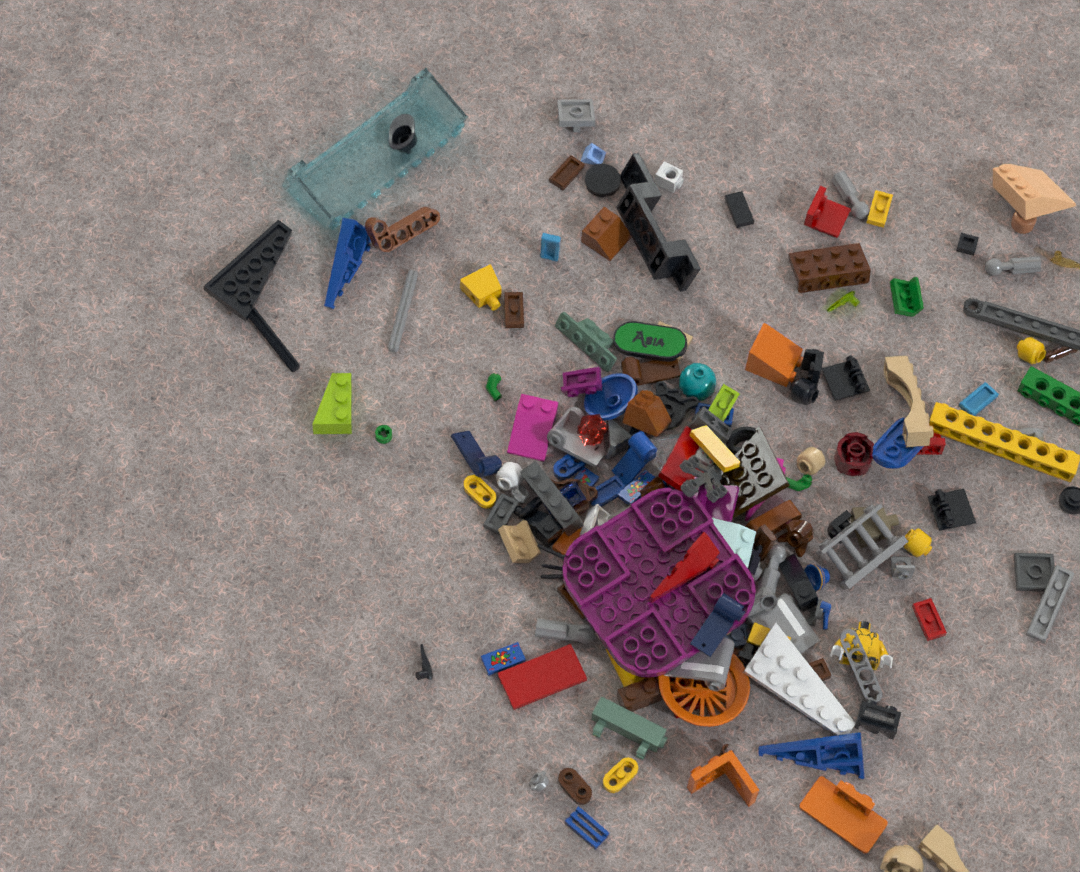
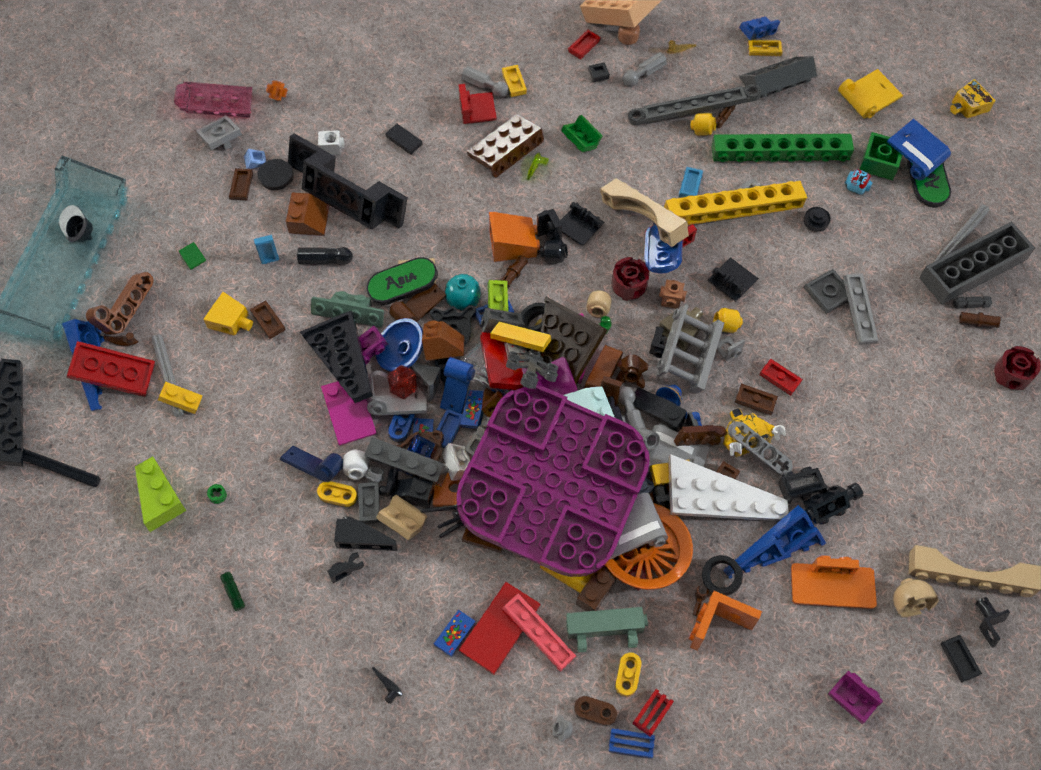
camera: 30 degrees left, 0 degrees up
green arm [486,373,502,401] -> none
light grey piece [535,618,595,644] -> none
red wedge [648,532,720,603] -> none
dark blue door [690,593,746,657] -> none
none -> red tile [66,341,155,397]
none -> reddish brown bar [103,333,139,346]
none -> yellow plate [158,381,203,414]
none -> clear pink hinge [174,81,253,118]
none -> green slope [179,242,206,270]
none -> dark green axle [220,572,245,611]
none -> orange gear [266,80,288,101]
none -> black piece [297,247,353,265]
none -> black wing [300,311,373,403]
none -> black plate [327,552,364,583]
none -> black slope [334,517,398,551]
none -> reddish brown pin [500,255,528,288]
none -> coral tile [502,593,576,672]
none -> red tile [568,30,601,59]
none -> red tile [632,689,674,737]
none -> nougat brick [659,279,687,309]
none -> reddish brown hinge [674,425,727,446]
none -> black tyre [702,555,743,596]
none -> reddish brown plate [734,383,778,415]
none -> black brick [804,482,864,525]

